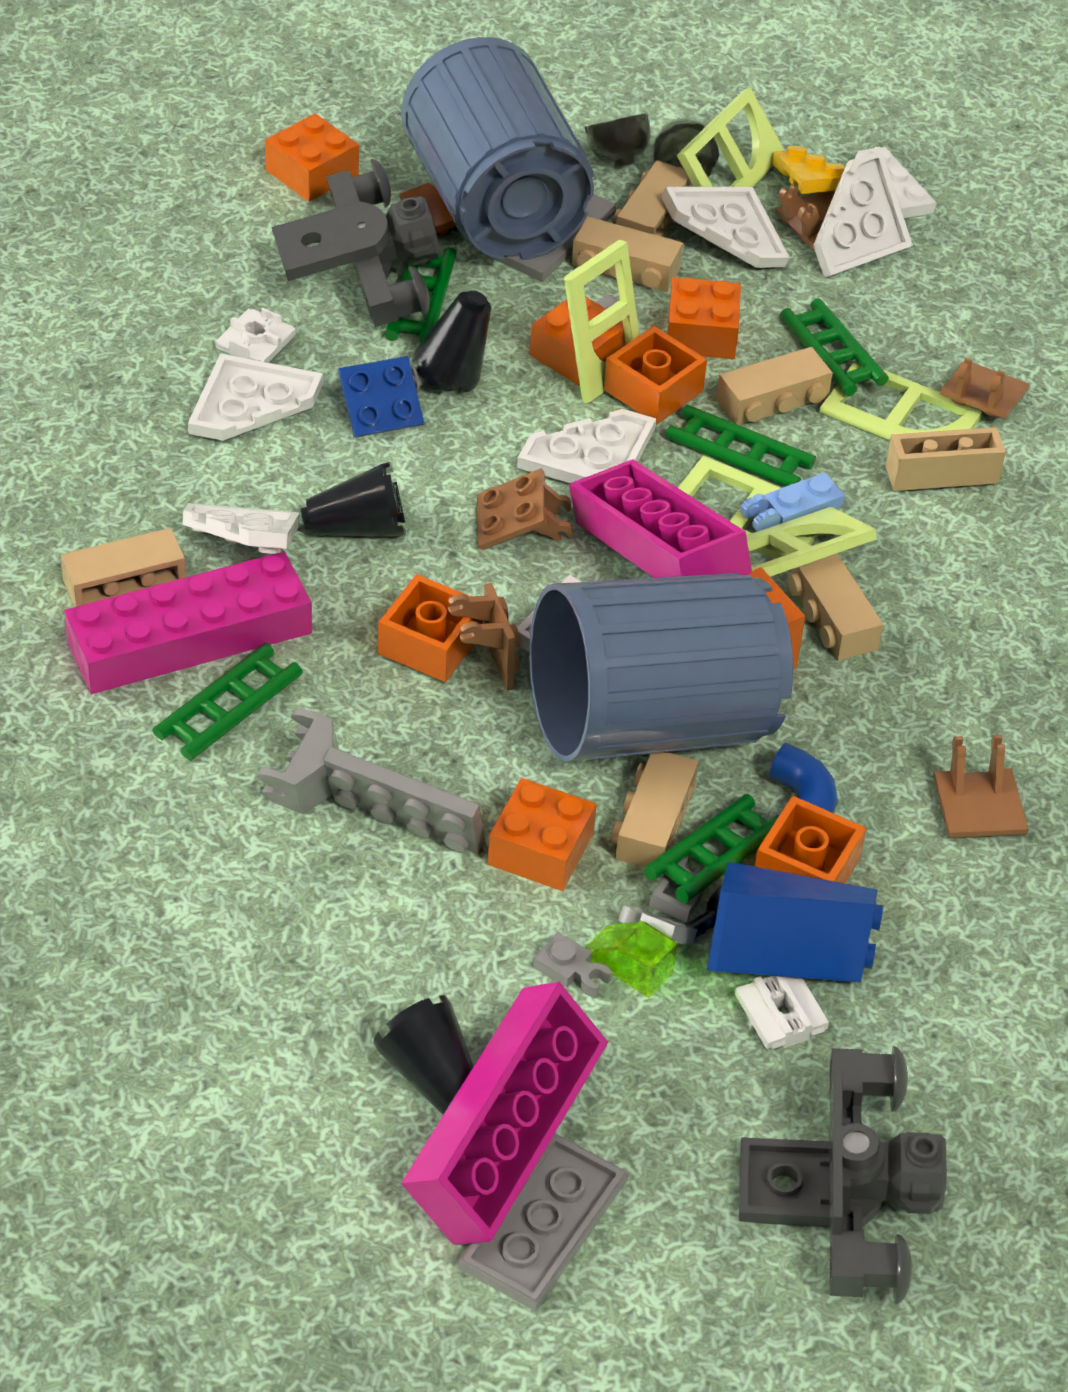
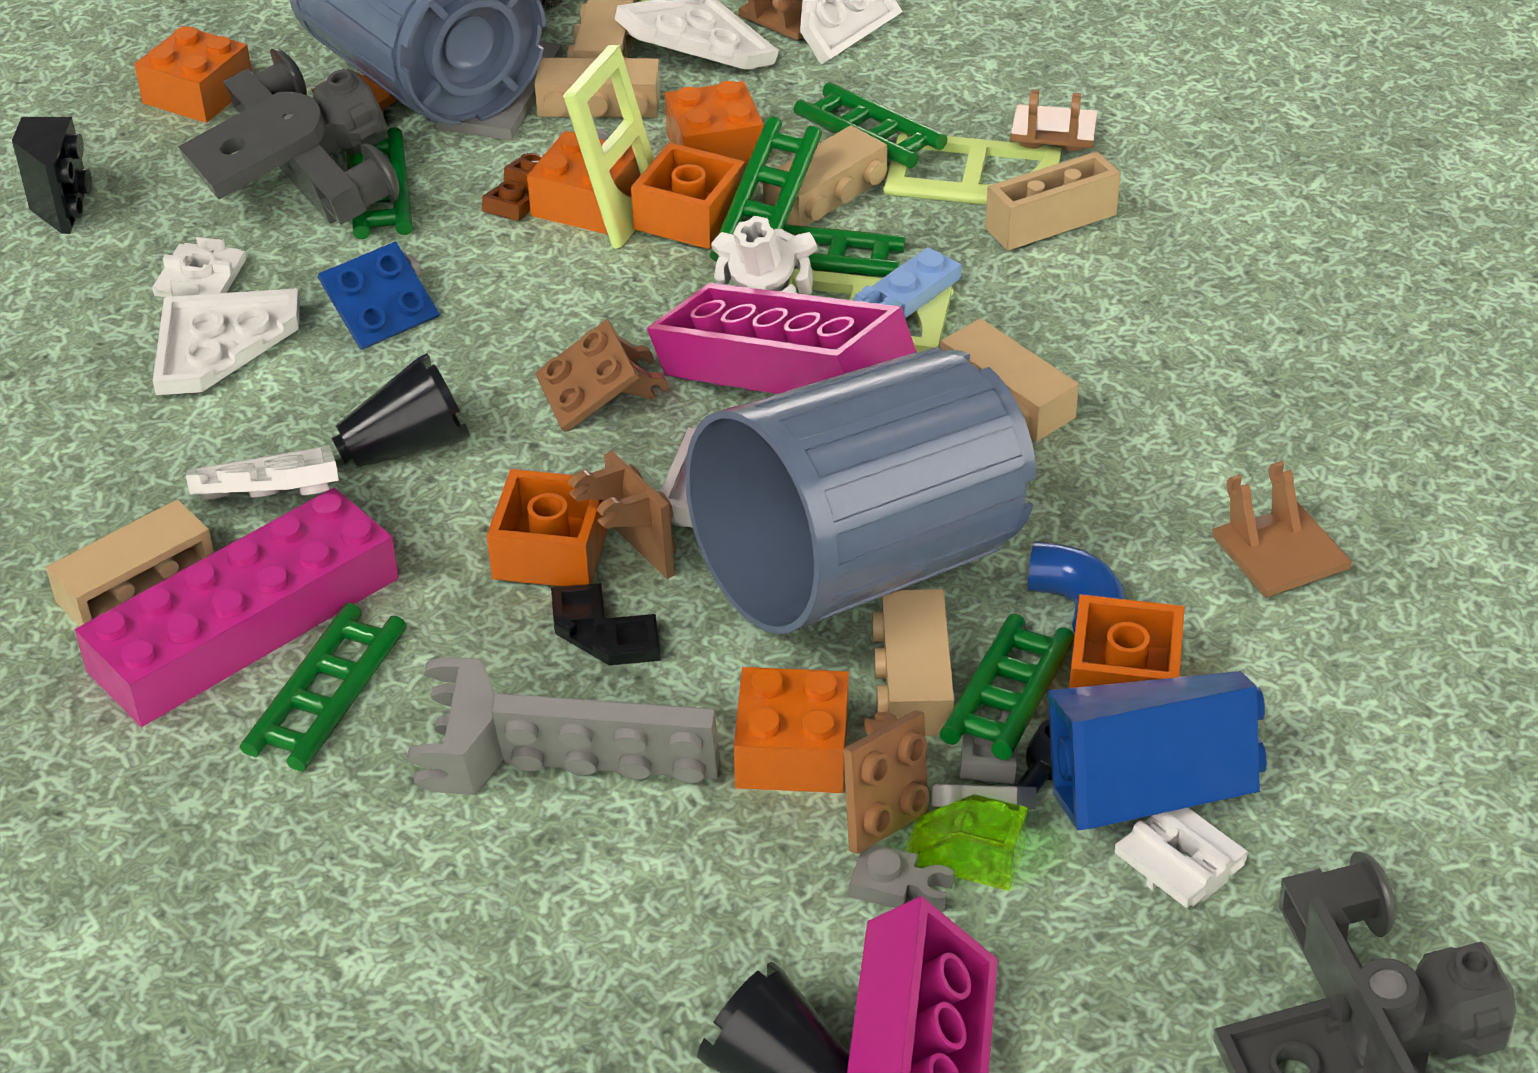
camera: 15 degrees left, 5 degrees down
black cone [412,290,491,392] -> none
white plate [517,409,656,483] -> none
yellowish green window [746,506,877,577] -> none
none -> black slope [12,117,92,234]
none -> dark orange slope [482,153,543,221]
none -> black tile [551,583,661,666]
none -> green bar [710,116,822,262]
none -> white piece [711,216,818,295]
none -> medium nougat plate [843,710,929,854]

